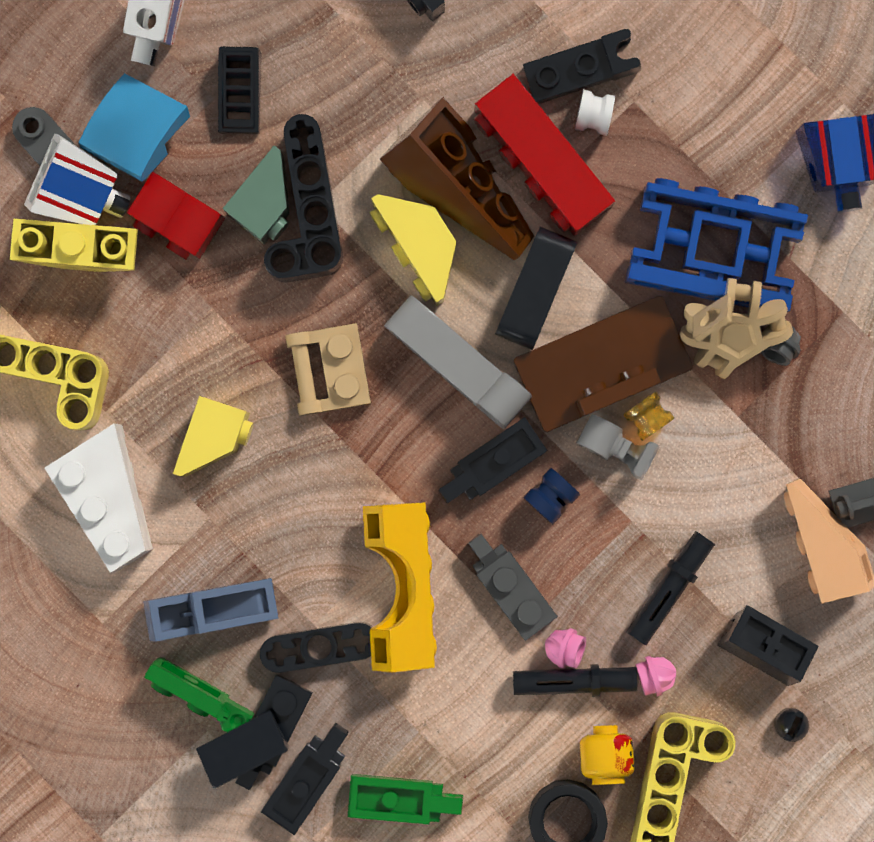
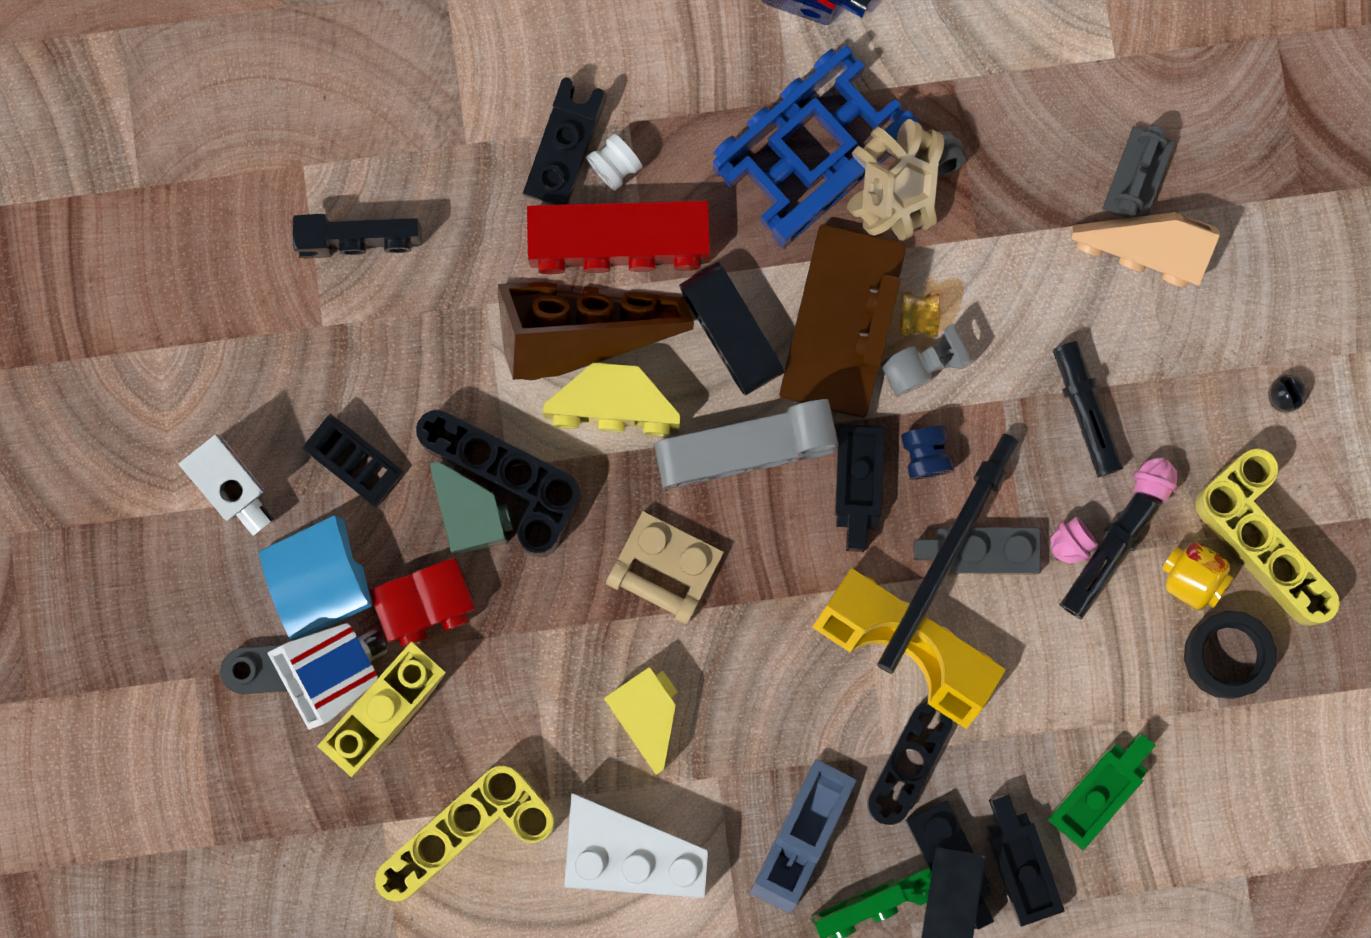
camera: 55 degrees left, 5 degrees down
black hinge [717,605,819,686] -> none
none -> black bar [877,434,1018,674]

